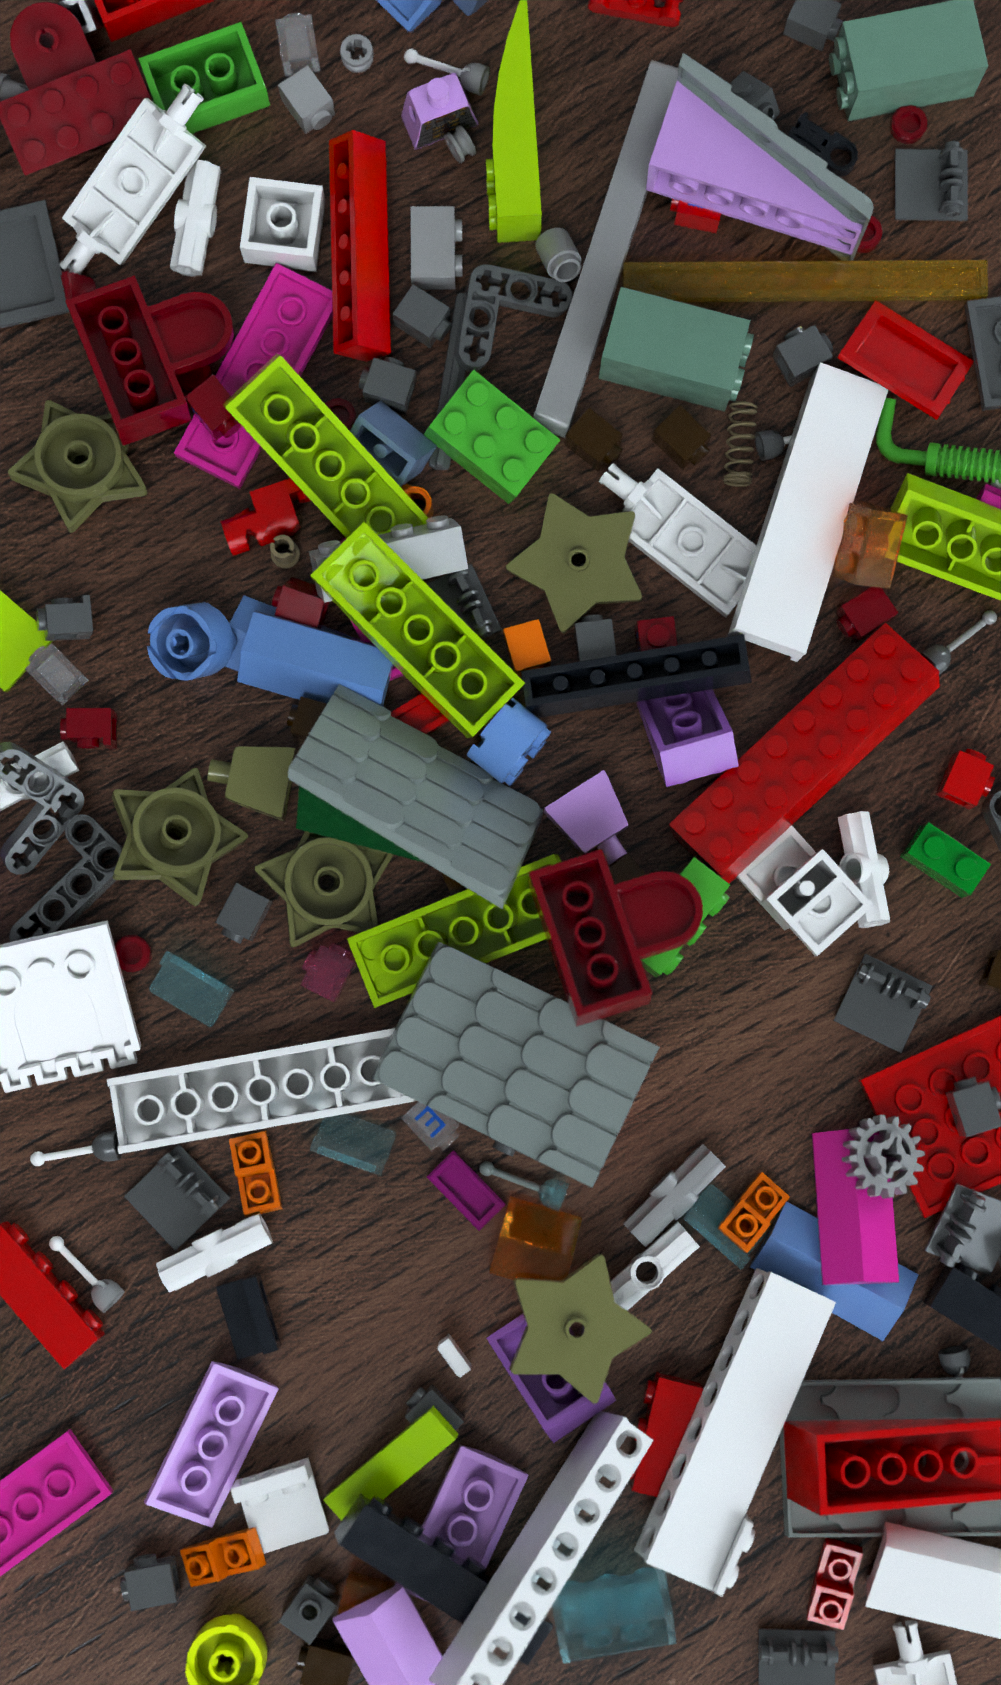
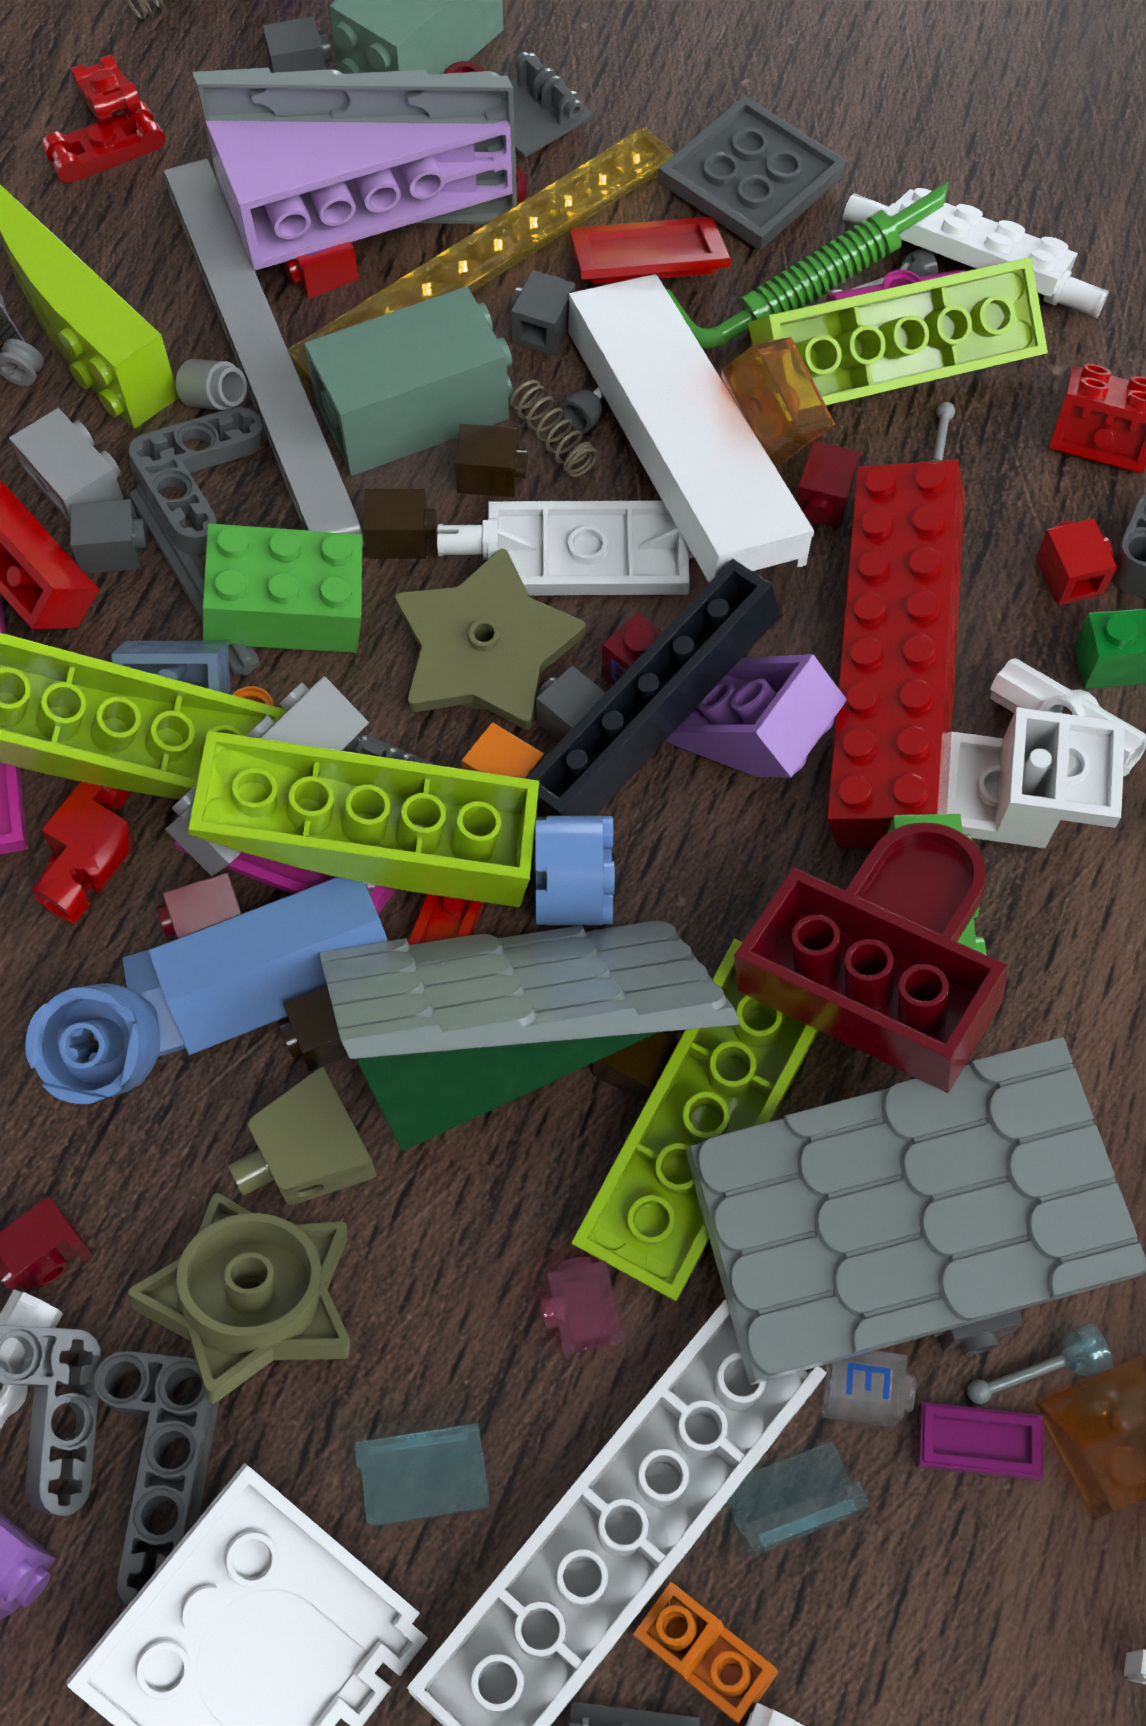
camera: 40 degrees left, 20 degrees down
dark red tile [115,935,152,973] -> none
dark grey brick [215,883,273,944] -> none
olive plate [254,831,394,948] -> none
dark tan pin [270,535,300,569] -> none
dark grey brick [359,357,417,415] -> none
lavender torso [544,770,628,865] -> none

